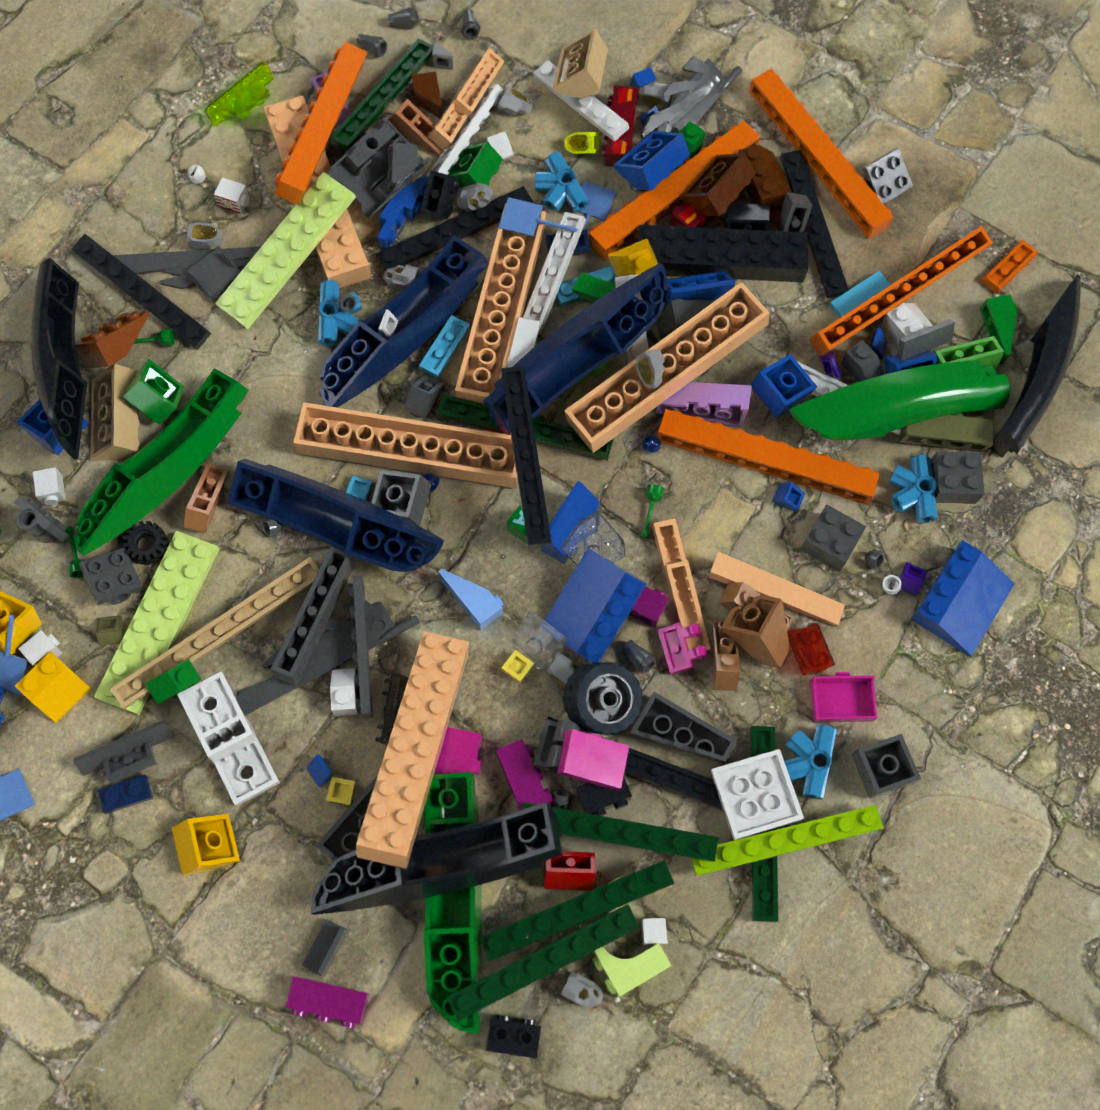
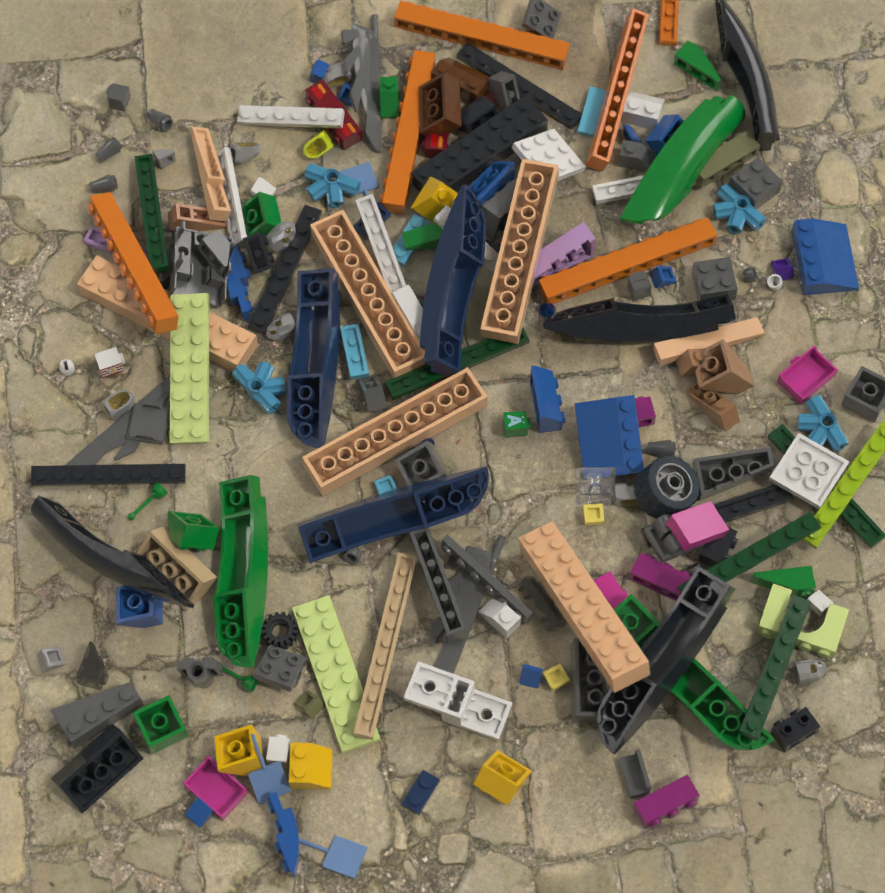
camera: 35 degrees left, 5 degrees down
white brick [33,467,65,505] -> none
dark grey bracket [73,720,174,784] -> none
dark orange slope [75,311,149,369] -> none
green slope [144,658,201,704] -> none
nougat slope [183,463,229,533] -> none
clear neon green bracket [204,61,274,126] -> none
dark grey hinge [337,293,356,312] -> none
white slope [378,310,398,339] -> none
reddish brown slope [409,71,443,118] -> none
light blue slope [438,569,503,630] -> none
dark green plate [480,860,675,962] -> none
medium blue piece [499,197,577,237] -> none
black plate [501,366,552,547] -> none
red brick [544,851,596,890] -> none
tan slope [552,29,608,99] -> none
clear slope [561,511,626,565] -> none
blue slope [613,131,690,191] -> none
light grey rock [636,349,665,389] -> none
green hinge [641,484,665,538] -> none
light nougat slope [651,518,711,650] -> none
dark pink plate [658,623,709,675] -> none
blue slope [750,354,817,418] -> none
clear red bracket [787,623,835,676] -> none
dark purple slope [820,351,841,379] -> none
dark grey tile [897,319,955,361] -> none
bright green brick [934,336,1004,369] -> none
none -> white plate [512,129,586,181]
none -> black slope [543,294,736,342]
none -> dark grey piece [627,271,652,301]
none -> green slope [751,566,816,598]

